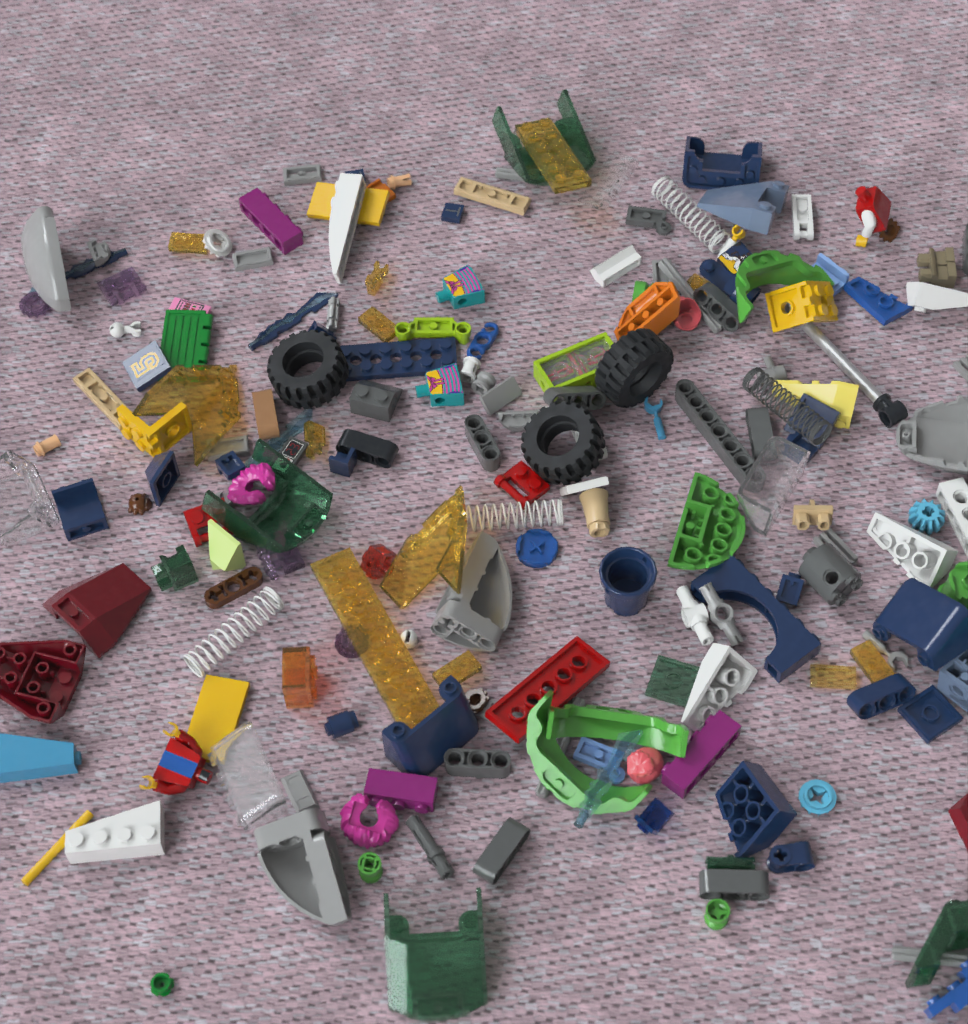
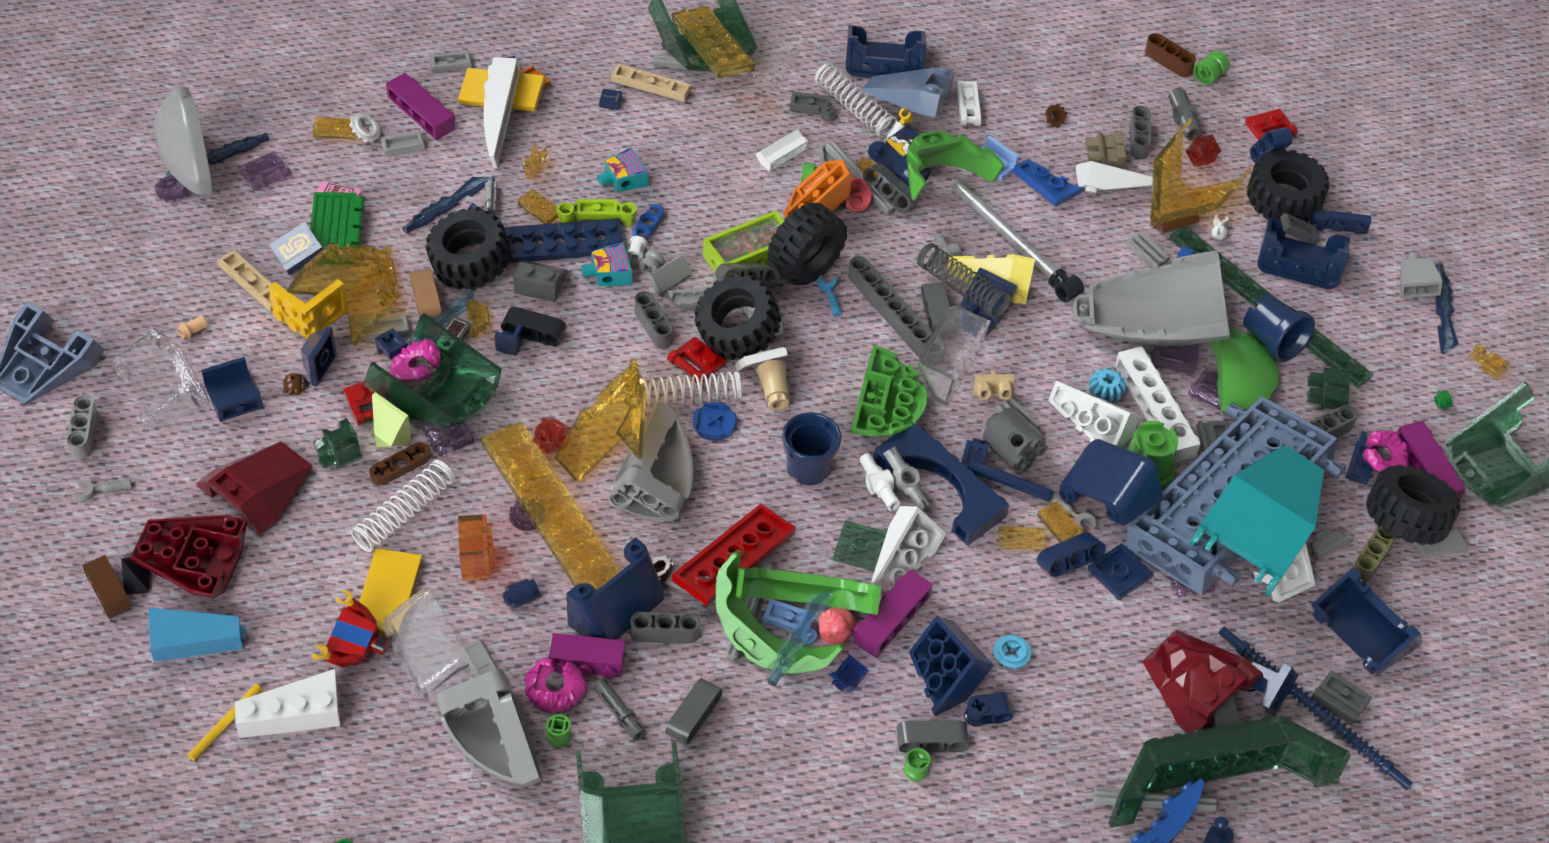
camera: 10 degrees left, 5 degrees down
light grey tile [86,240,111,267] -> none
white arm [109,321,141,338] -> none
light nougat pin [387,173,412,190] -> none
white hinge [400,629,418,649] -> none
clear yellow plate [432,650,482,686] -> none
clear green pin [705,855,755,870] -> none
yellow bracket [765,281,838,333] -> none
red torso [855,186,892,247] -> none
none -> dark blue axle [967,459,1054,502]

